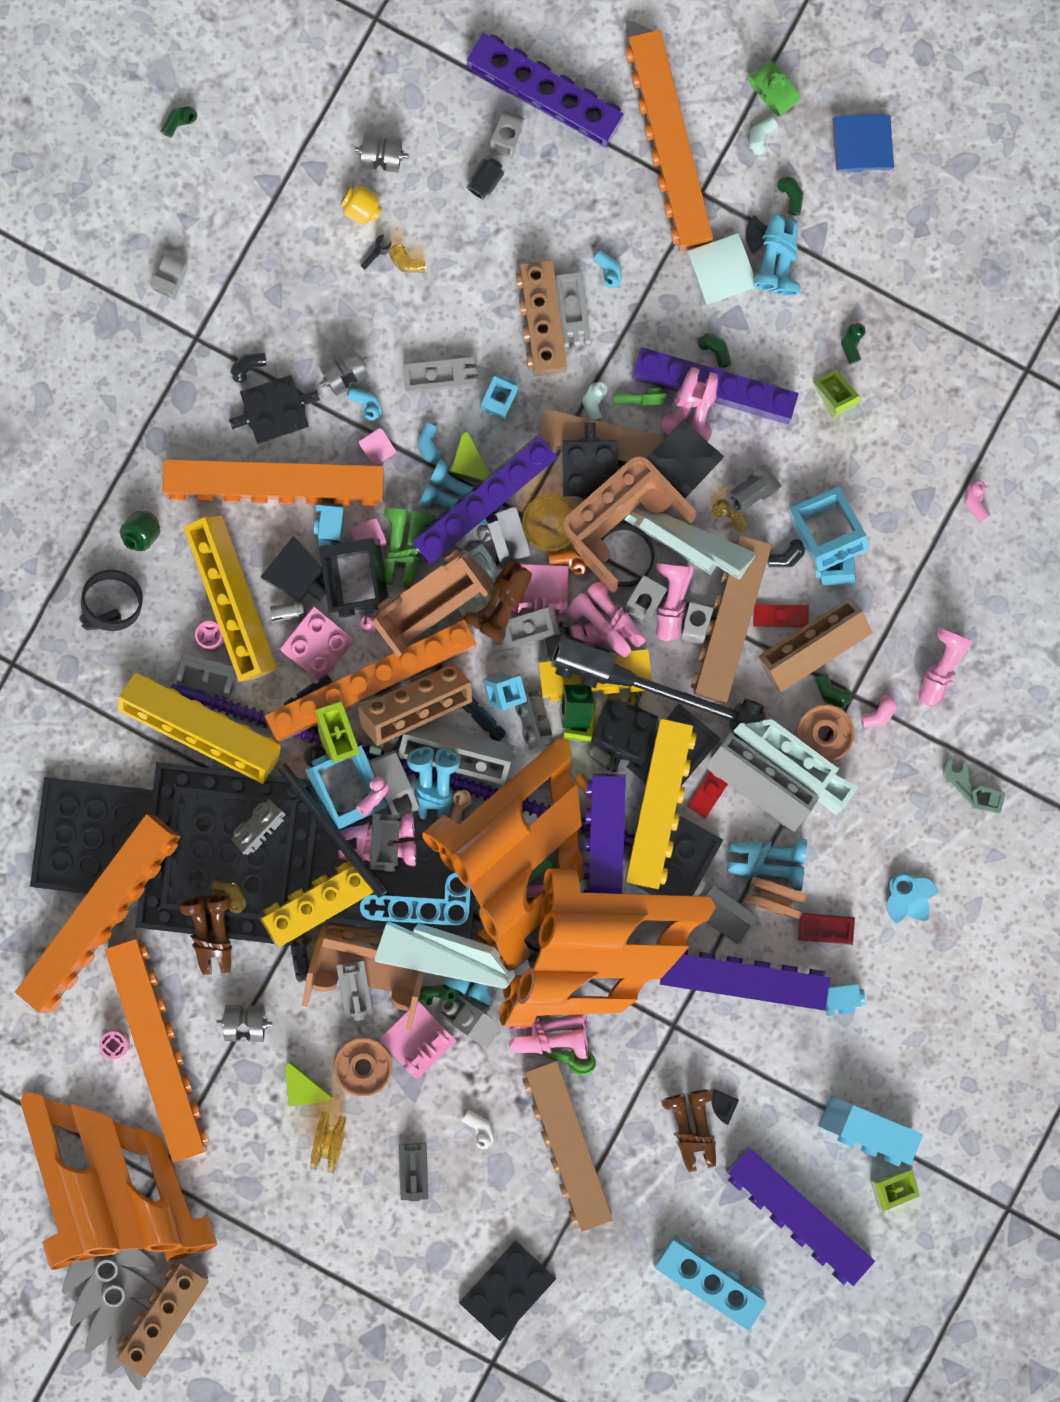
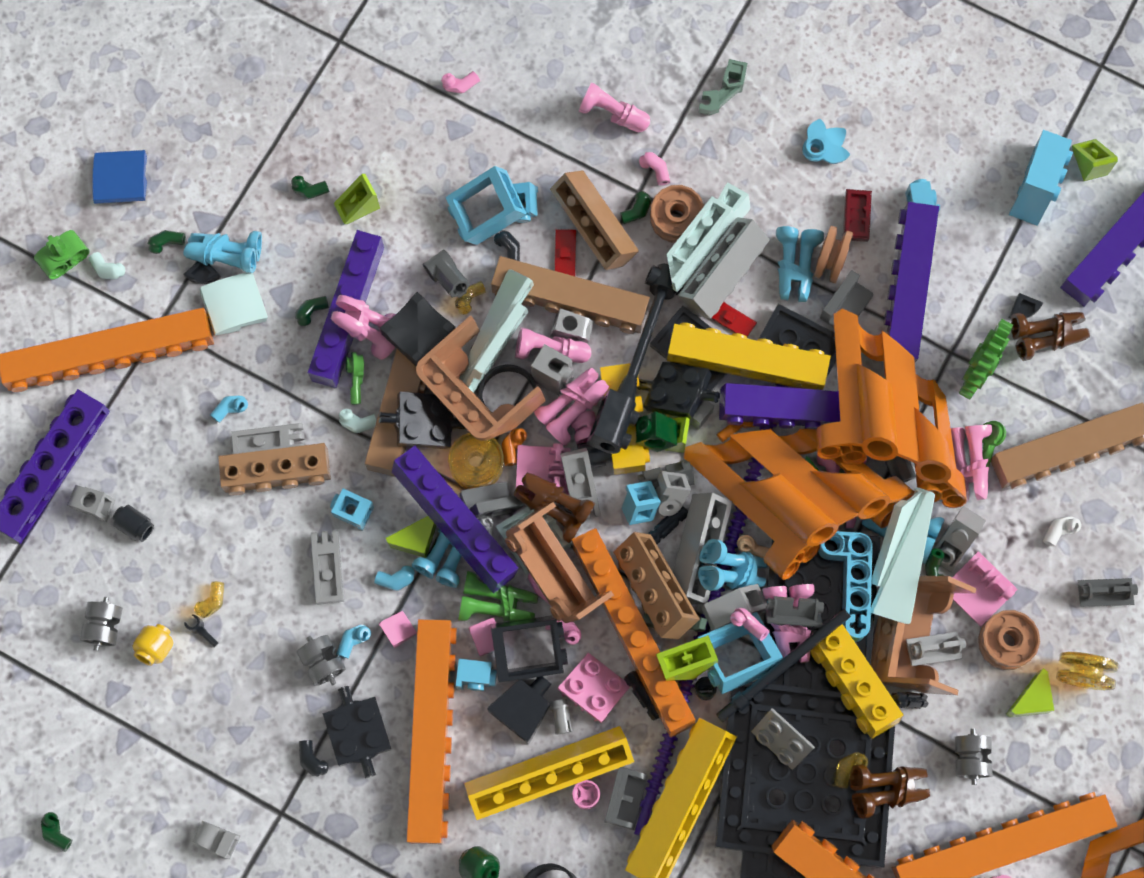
camera: 80 degrees left, 10 degrees down
none -> light grey leg [655,471,691,516]
none -> bright green gear [959,319,1013,400]

